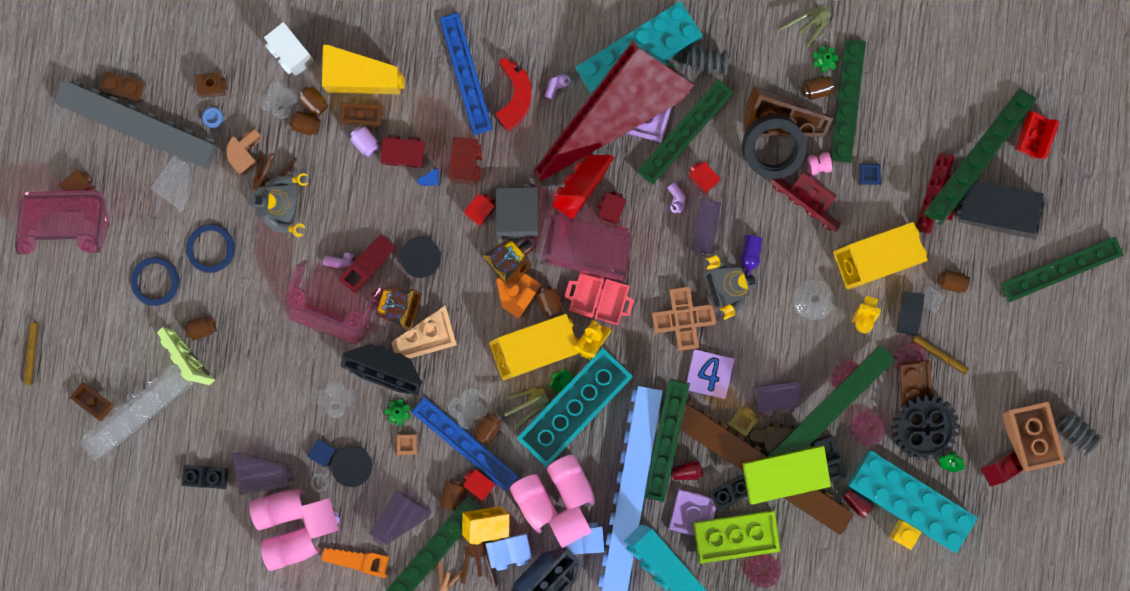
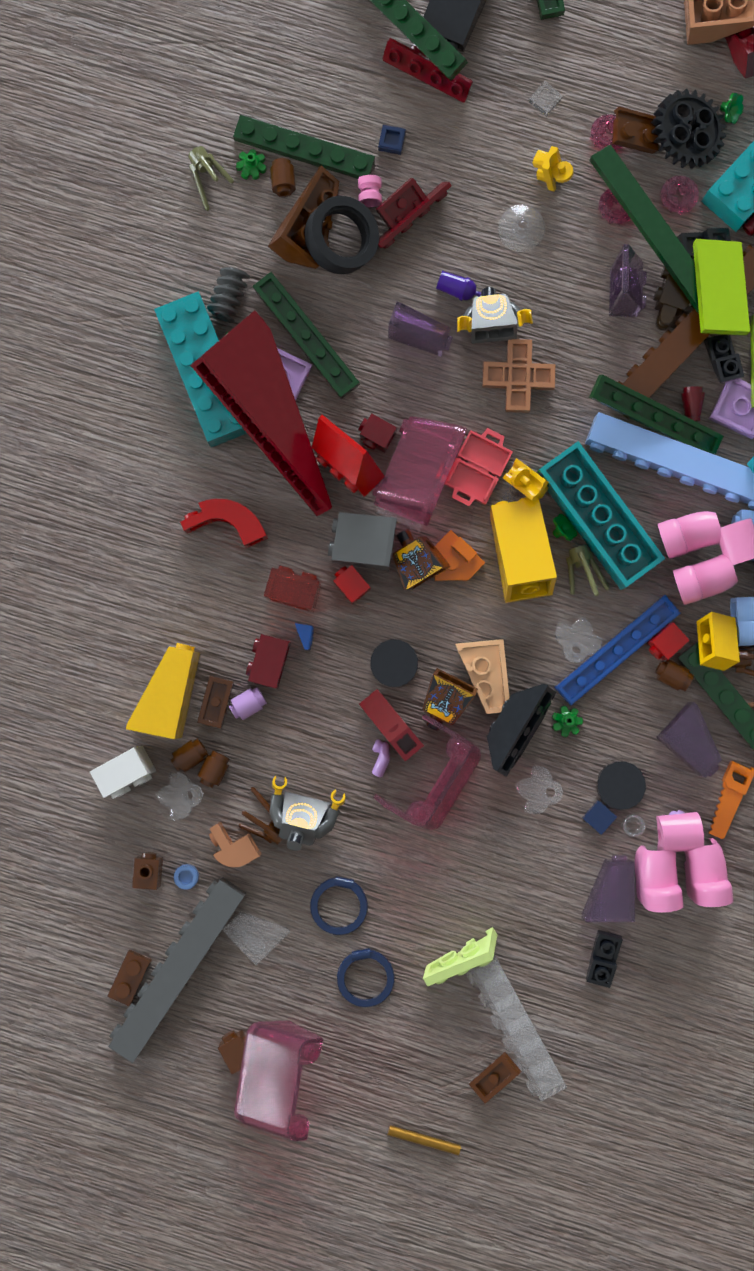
camera: 80 degrees left, 0 degrees up
reddish brown brick [184,316,217,341] -> none
nougat tile [396,434,418,455] -> none
blue tile [439,12,493,135] -> none
reddish brown brick [473,412,502,444] -> none
reddish brown brick [537,286,563,318] -> none
lavender arm [544,74,571,100] -> none
lavender arm [667,182,686,213] -> none
lavender tile [687,350,734,399] -> none
red brick [688,161,721,195] -> none
clear yellow brick [727,406,758,436] -> none
yellow slope [833,222,928,290] -> none
black slope [897,291,925,335] -> none
pearl gold bar [912,335,969,375] -> none
reddish brown brick [937,269,970,293] -> none

